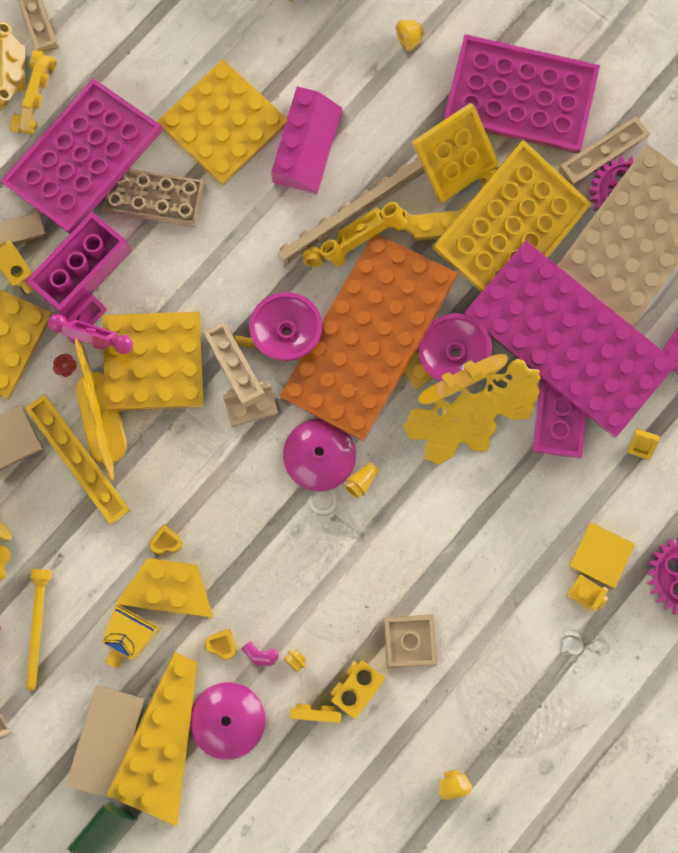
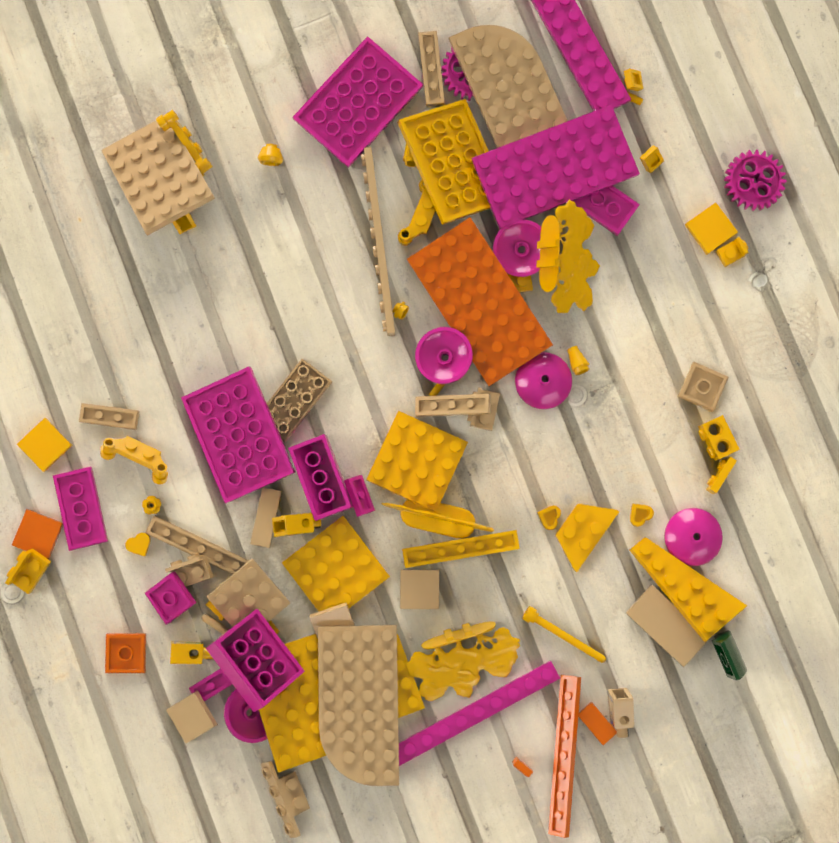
camera: 65 degrees left, 5 degrees up
yellow plate [9,50,57,135] -> none
dark pink plate [48,314,133,354] -> none
clear red plate [53,354,77,377] -> none
yellow torso [102,604,161,669] -> none
yellow plate [157,59,287,186] -> none
dark pink arm [241,641,279,666] -> none
dark pink slope [271,86,342,194] -> none
yellow plate [283,649,306,673] -> none
yellow plate [320,202,407,267] -> none
yellow plate [411,103,499,203] -> none
yellow cone [438,769,473,800] -> none

